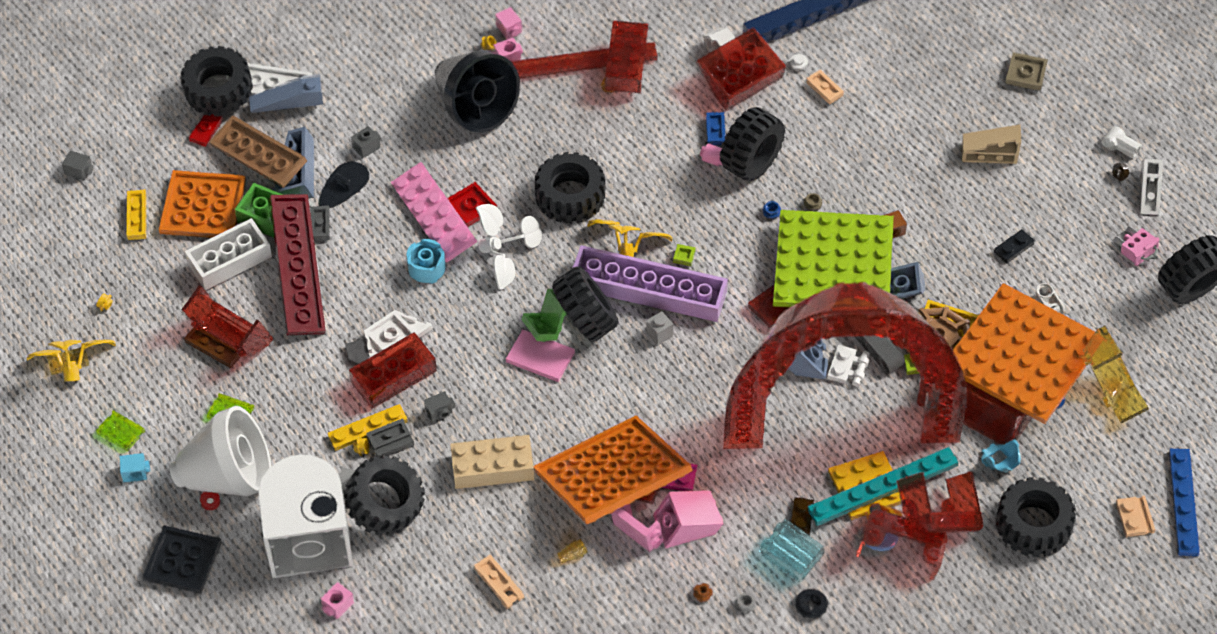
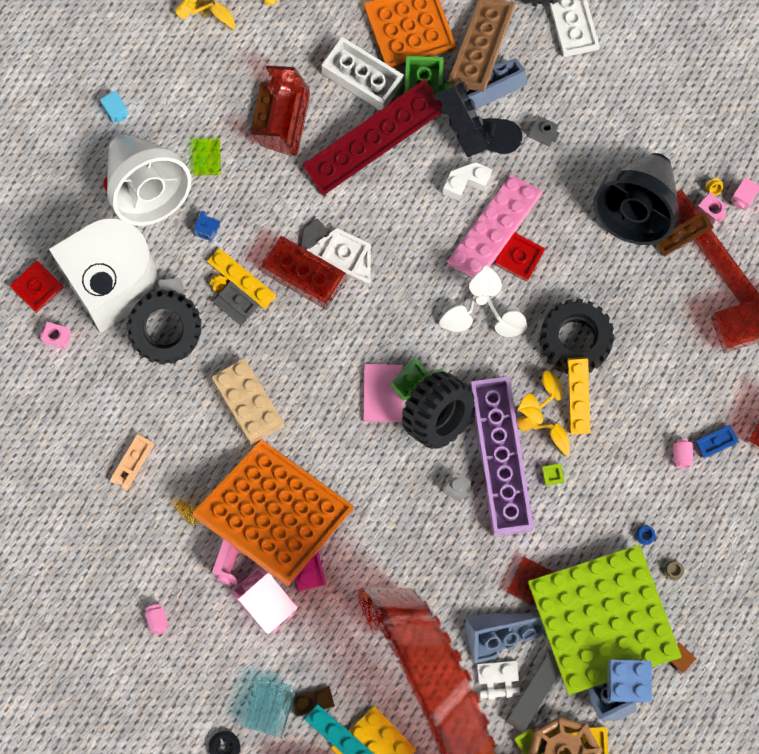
camera: 65 degrees right, 20 degrees up
clear neon green plate [96,410,145,452] -> none
black plate [143,525,222,594] -> none
sand blue wedge [249,74,323,113] -> none
dark grey plate [310,206,330,241] -> none
medium azure brick [406,239,446,284] -> none
dark grey brick [424,391,456,424] -> none
dark orange plate [693,583,713,602] -> none
black tyre [720,107,785,181] -> none
light grey plate [735,593,755,613] -> none
none -> red plate [10,261,64,314]
none -> bright pink brick [145,604,169,635]
none -> blue panel [194,211,220,242]
none -> black wedge [433,77,491,158]
none -> white brick [442,162,493,201]
none -> yellow plate [568,357,590,435]
none -> medium blue brick [607,660,652,703]
none -> reddish brown plate [657,211,714,257]

